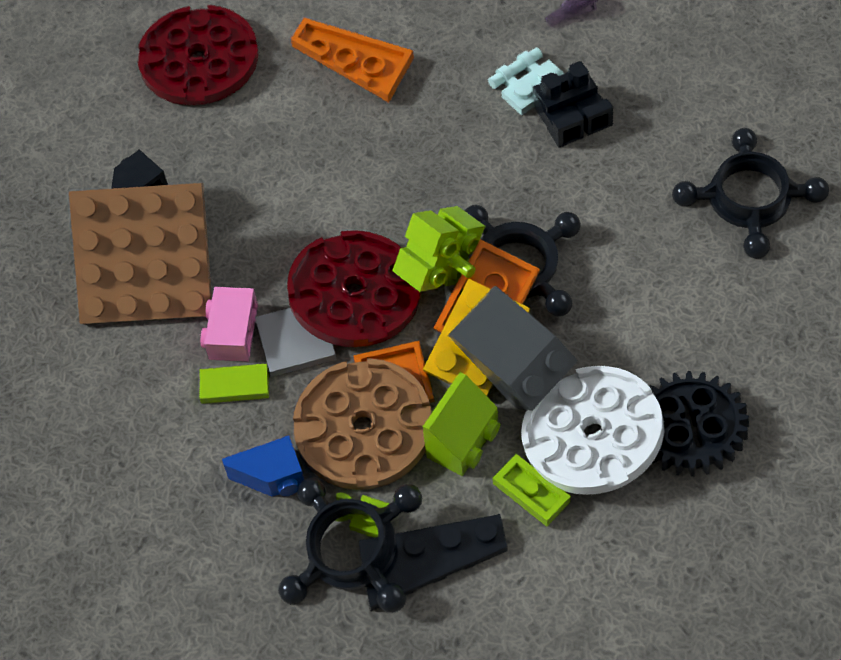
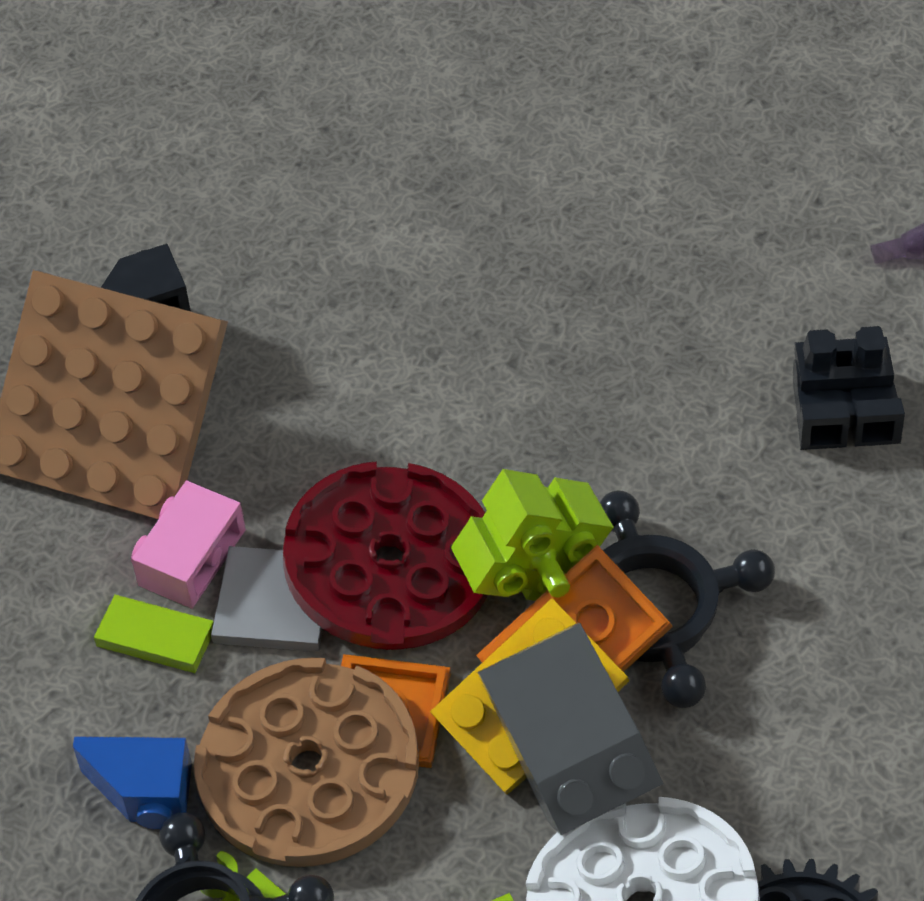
camera: 20 degrees right, 5 degrees down
dark red plate [137,5,259,105] -> none
orange wing [291,18,414,103] -> none
lime slope [423,372,500,477] -> none
light aqua plate [488,47,564,115] -> none

